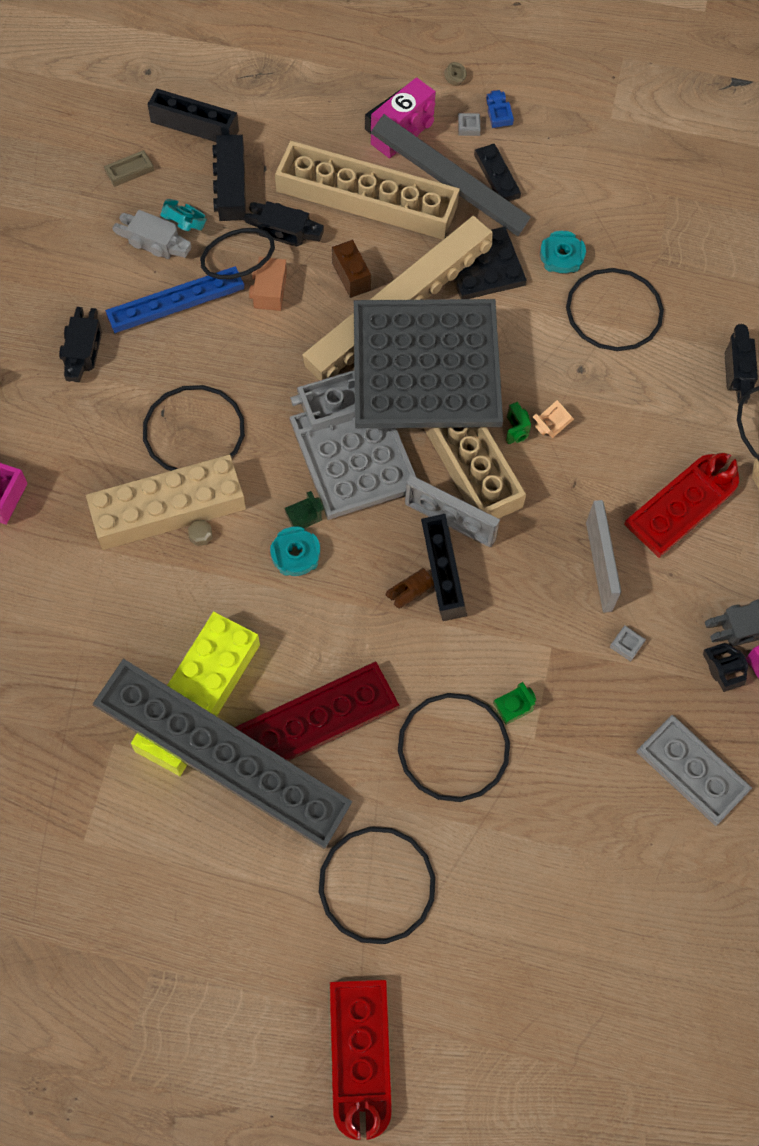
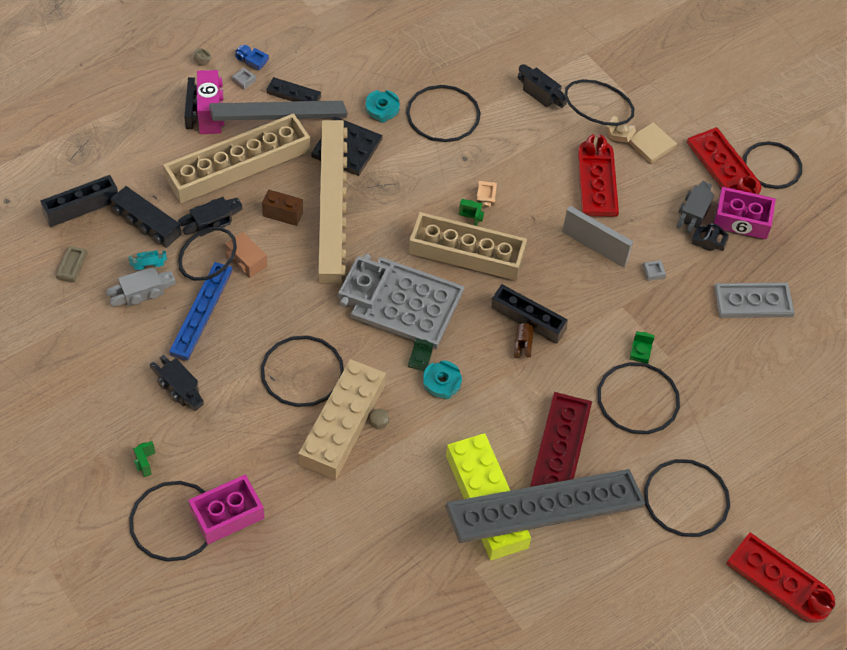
camera: 50 degrees left, 10 degrees down
dark grey plate [354,299,503,428] -> none
light grey tile [405,475,500,547] -> none

